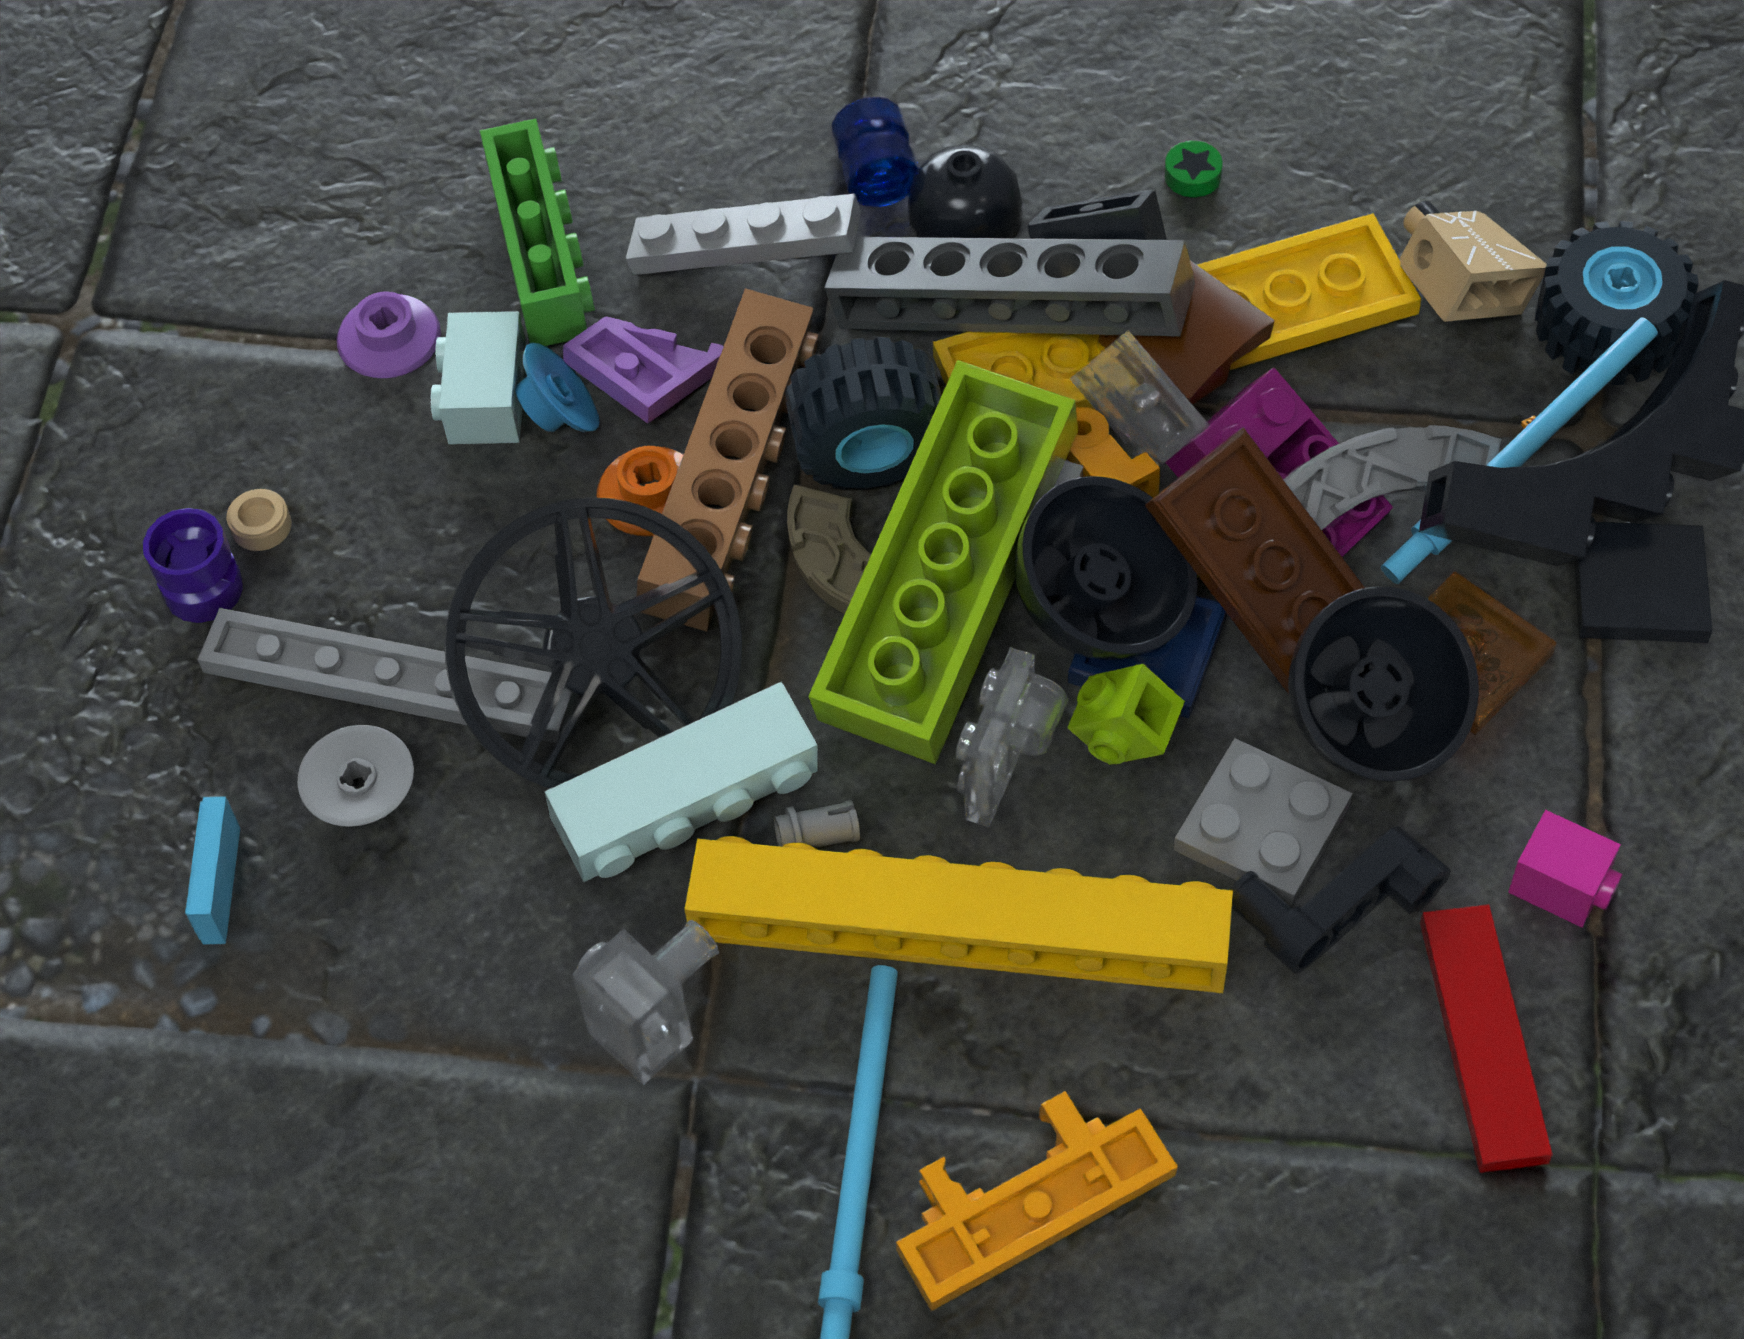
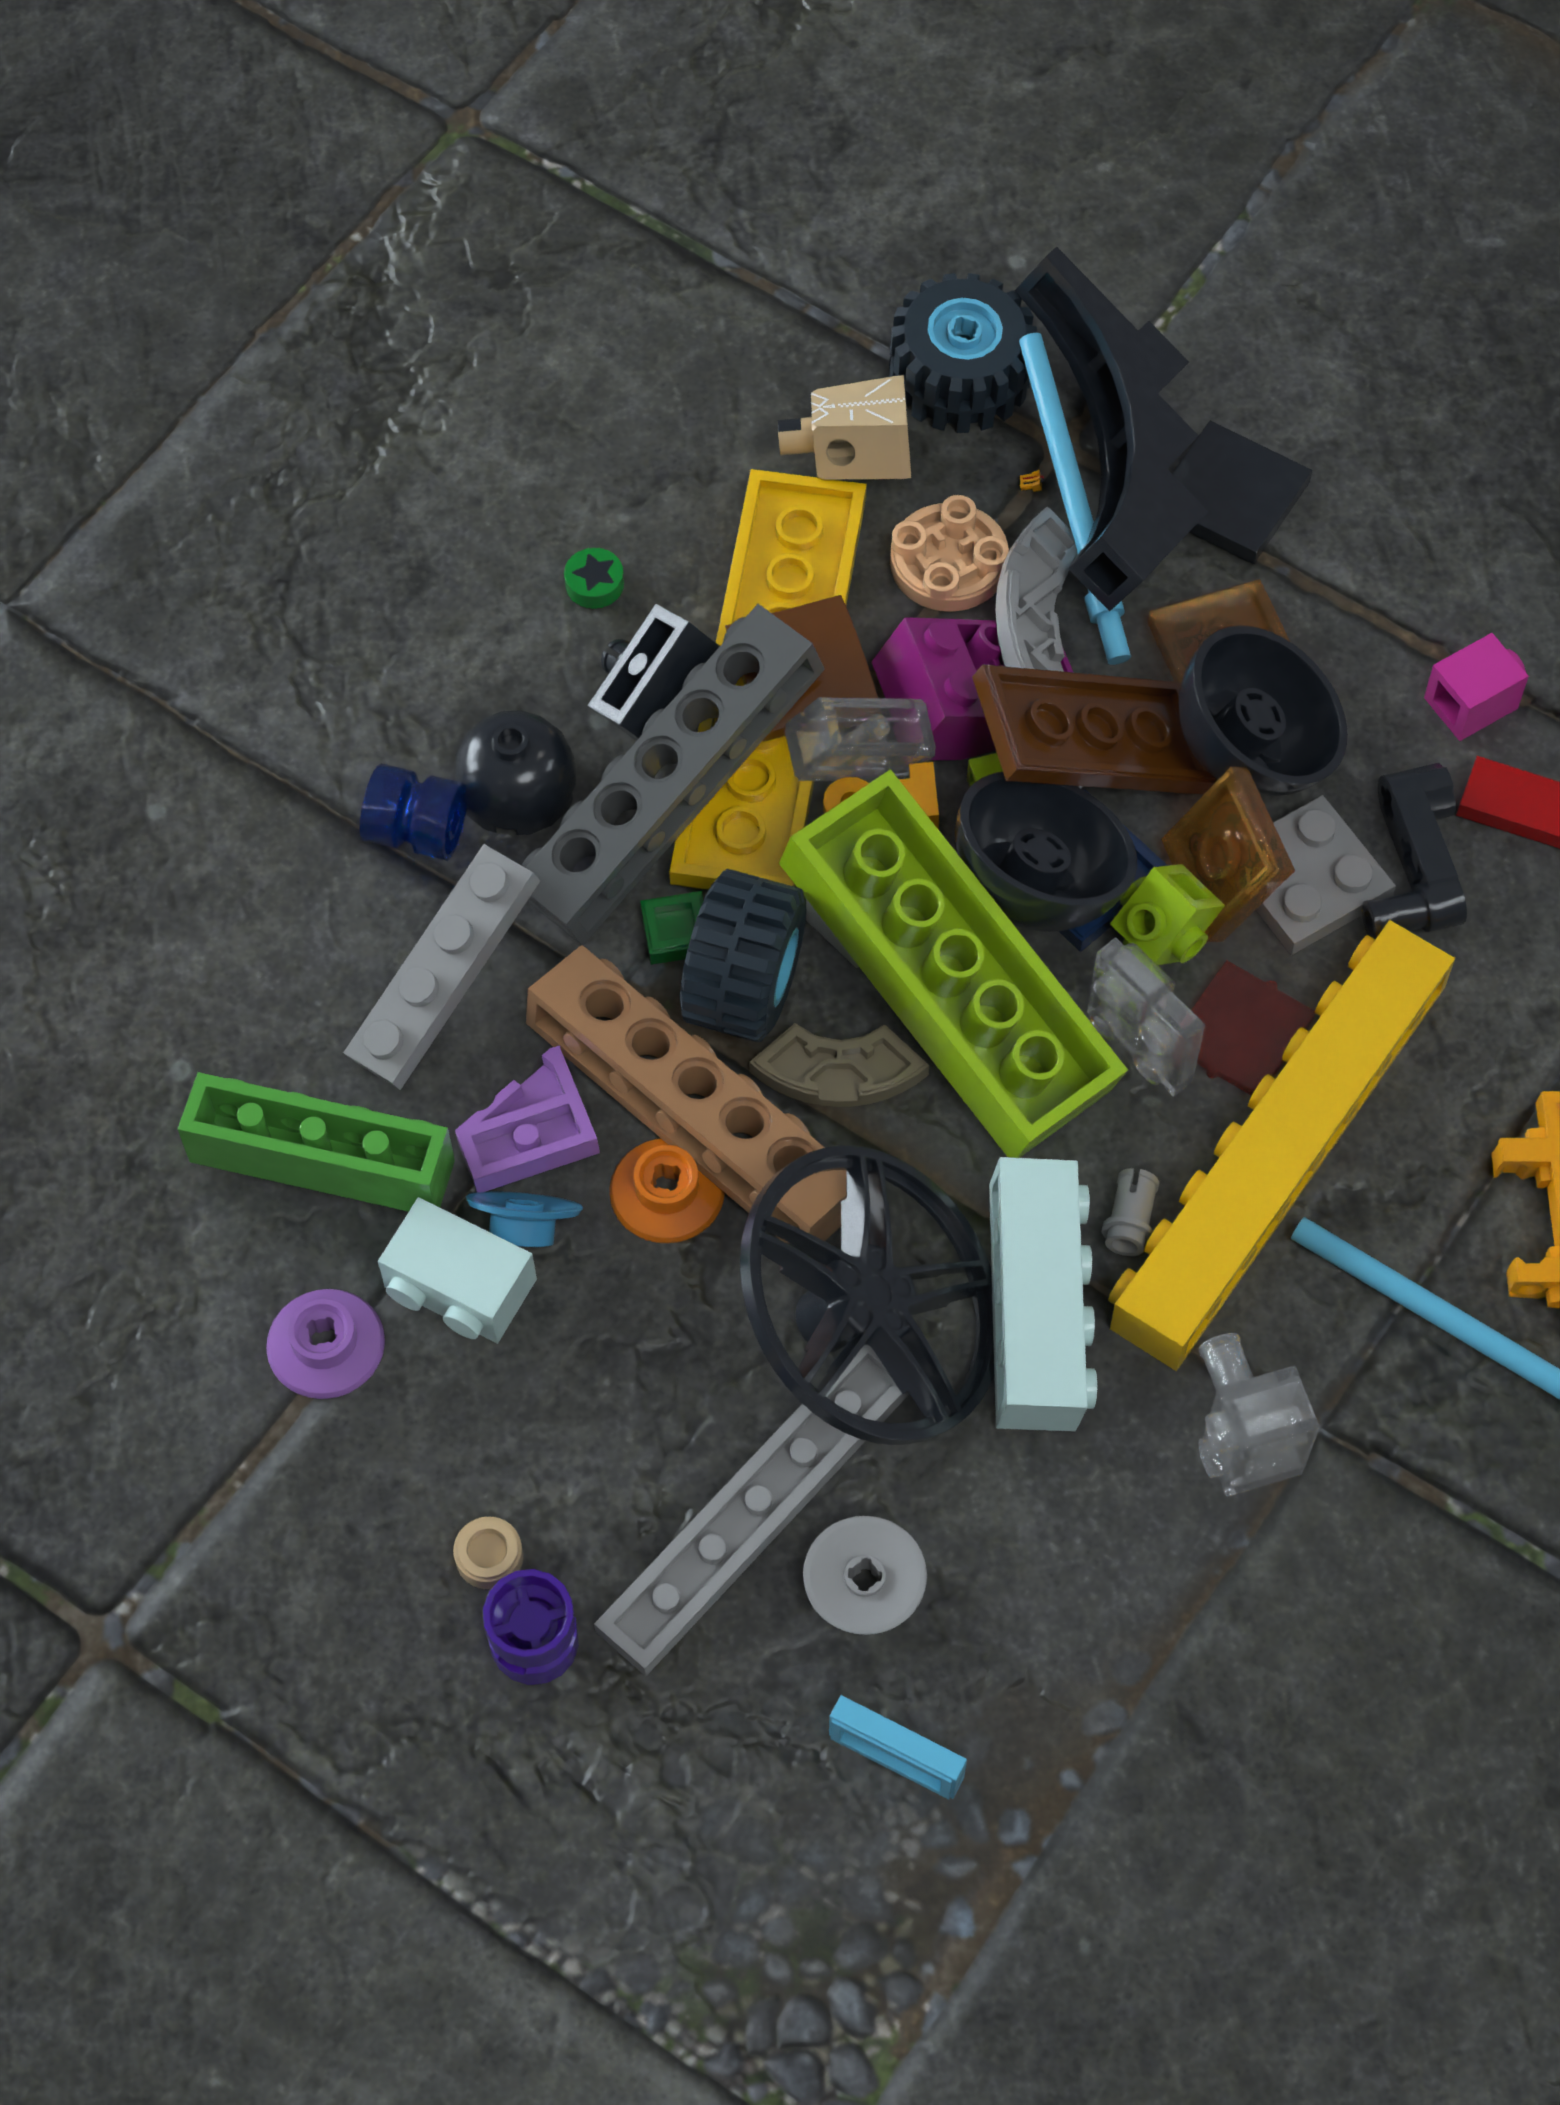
camera: 65 degrees left, 5 degrees up
none -> light nougat tile [890,495,1009,612]
none -> clear orange tile [1161,767,1295,942]
none -> clear red piece [1168,960,1316,1096]

